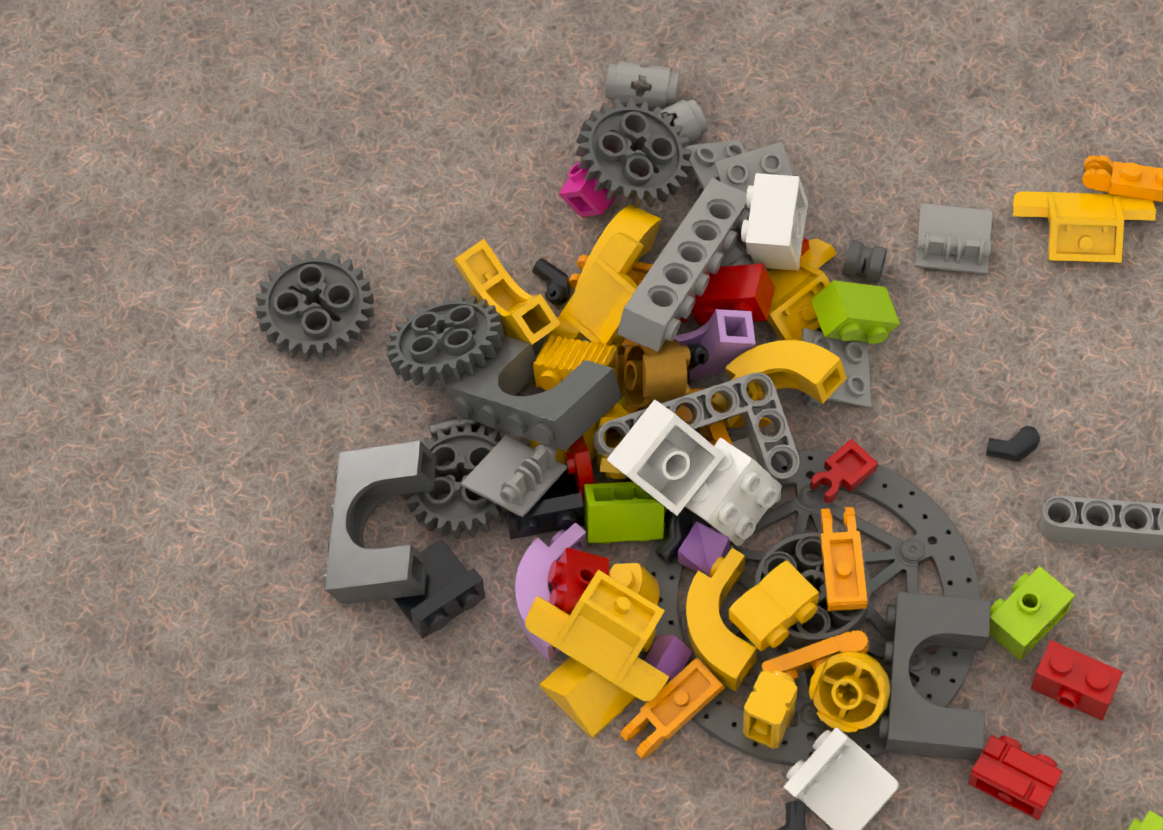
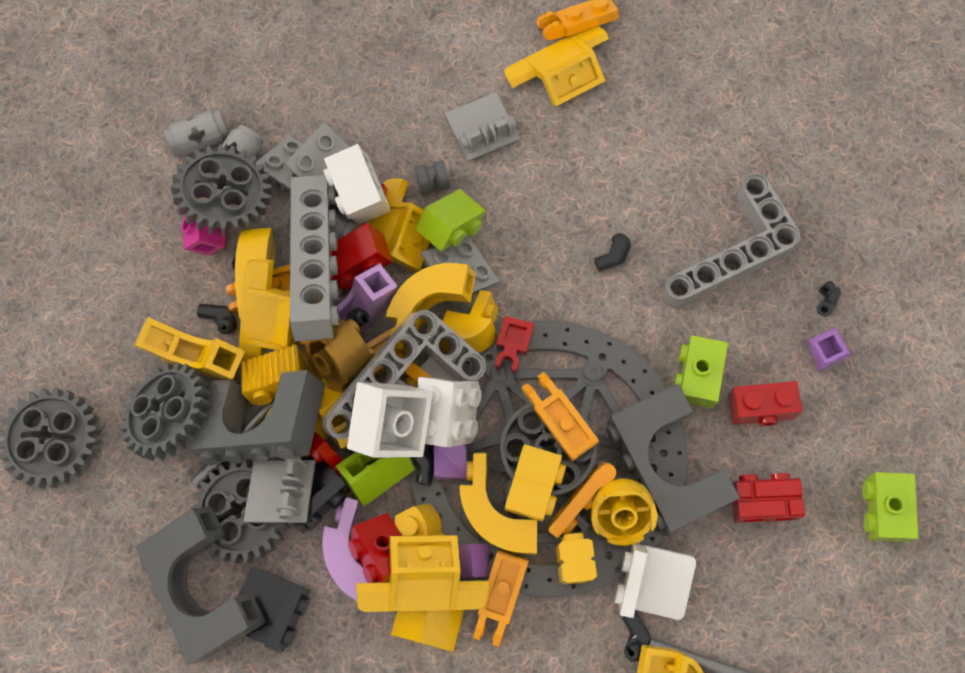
camera: 30 degrees left, 10 degrees up
none -> yellow brick [439,290,498,353]

